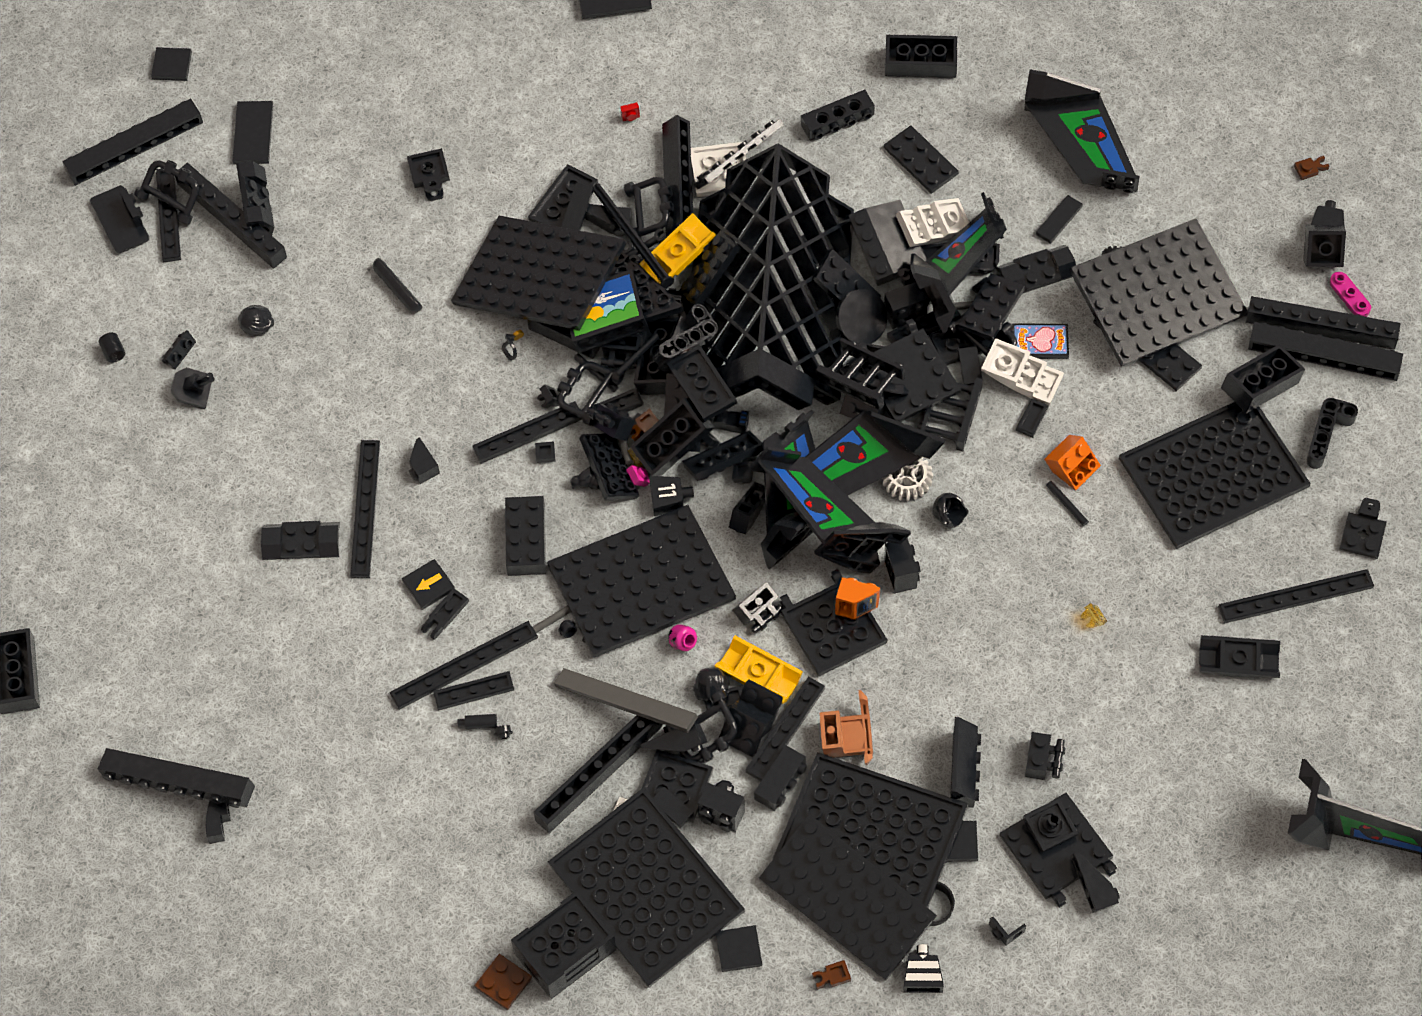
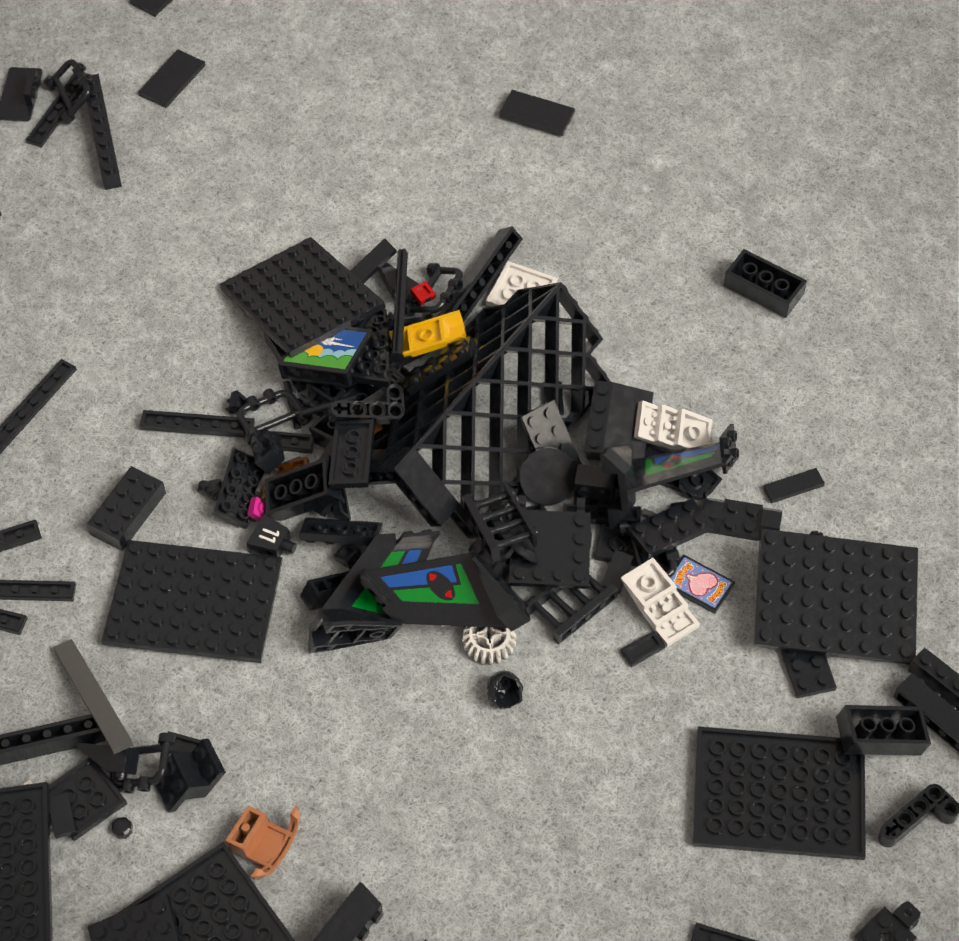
camera: 30 degrees right, 5 degrees down
black brick [62,98,203,186] -> none
black piece [236,161,275,235] -> none
black hair [238,305,274,336] -> none
black piece [373,258,423,313] -> none
black tile [402,559,455,609] -> none
black plate [407,148,450,201] -> none
black slope [409,437,440,484] -> none
black piece [502,330,524,361] -> none
black plate [528,164,598,227] -> none
dark grey bar [533,605,571,633] -> none
black plate [535,441,556,463] -> none
black plate [558,620,577,638] -> none
red plate [620,102,640,122] -> none
dark pink head [668,625,697,651] -> none
black hair [693,667,730,701] -> none
wing [694,119,784,189] -> none
black brick [698,782,745,832] -> none
black leg [712,410,749,434] -> none
yellow piece [715,635,803,704] -> none
brick [732,582,783,634] -> none
black plate [745,676,825,781] -> none
black piece [748,446,911,574] -> none
black brick [754,745,807,811] -> none
black plate [780,569,888,677] -> none
black brick [801,89,875,141] -> none
orange slope [835,577,880,619] -> none
black plate [884,125,959,194] -> none
black brick [884,538,921,594] -> none
black piece [1024,69,1140,193] -> none
orange slope [1044,435,1101,490] -> none
black bar [1046,481,1089,526] -> none
clear yellow tile [1081,603,1108,628] -> none
none -> red plate [410,281,436,306]

